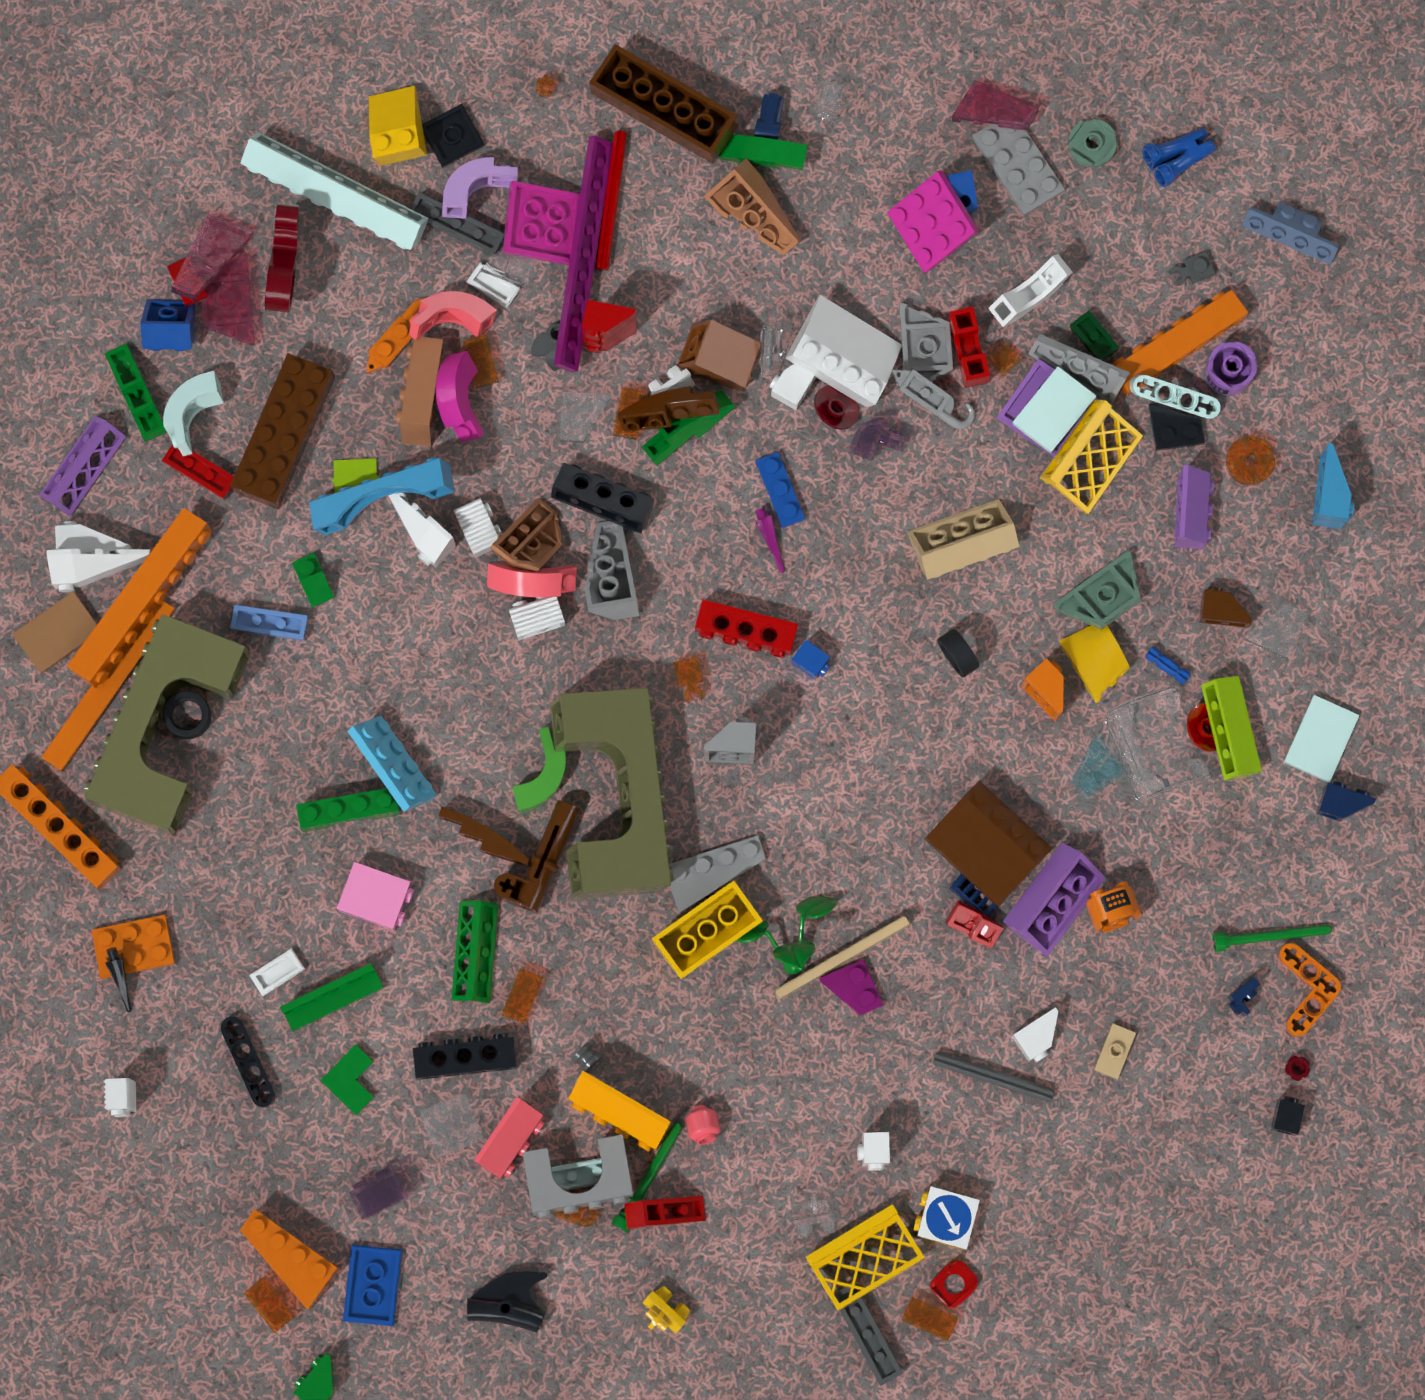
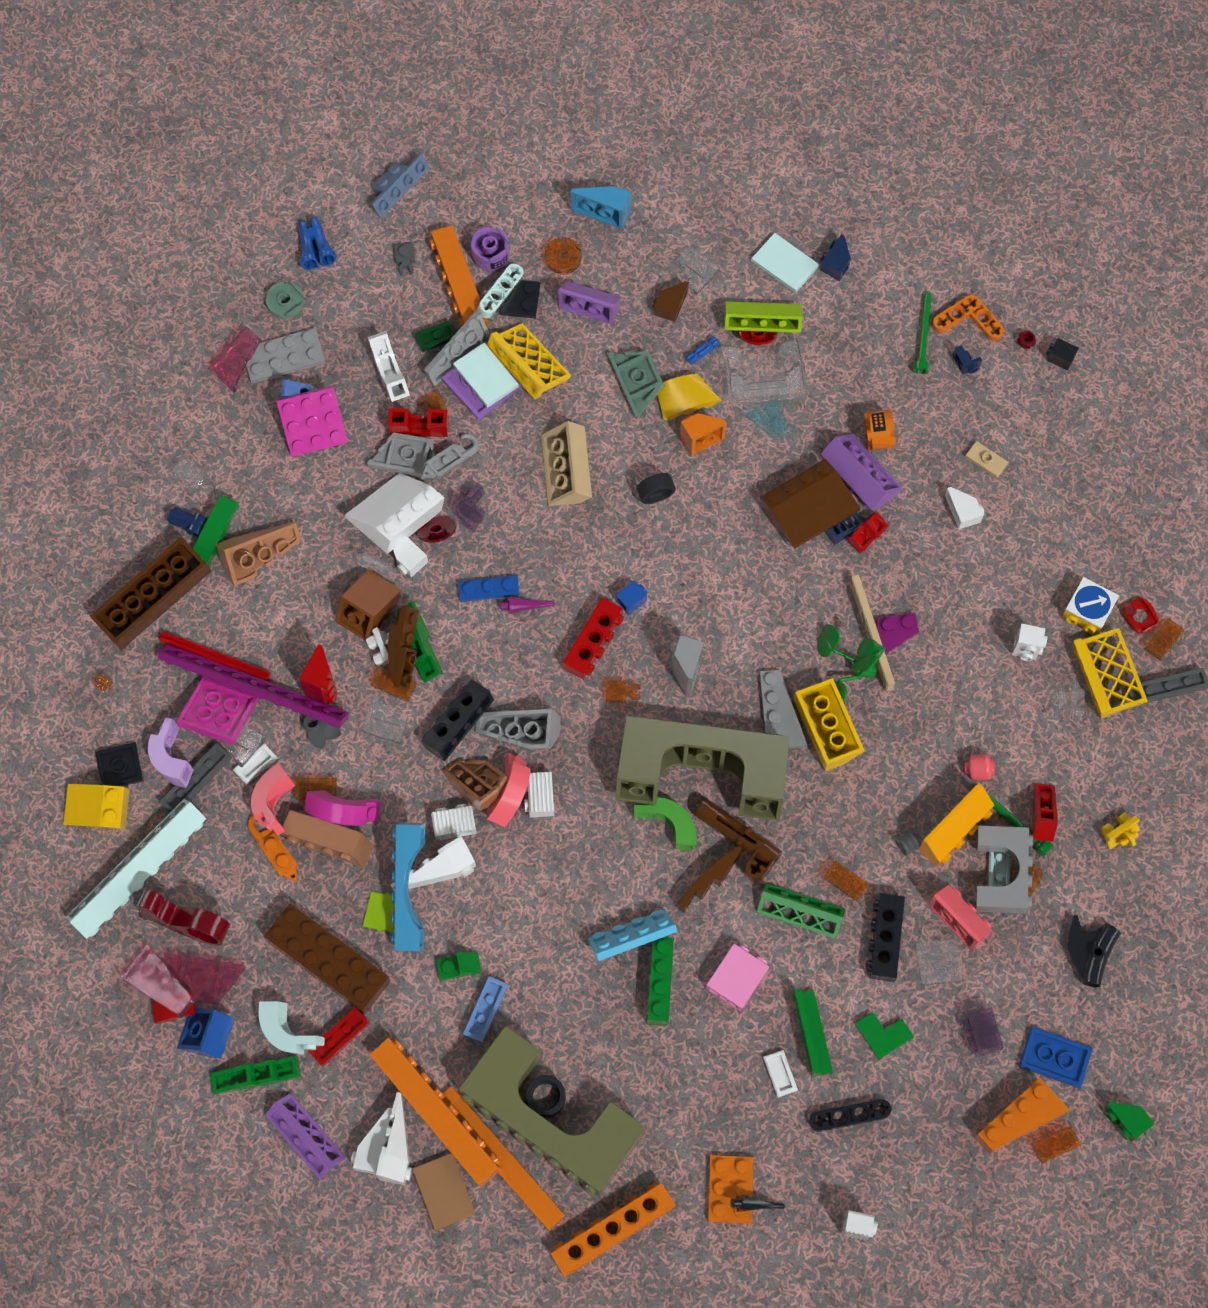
camera: 75 degrees left, 10 degrees down
dark grey axle [933,1052,1054,1102] -> none

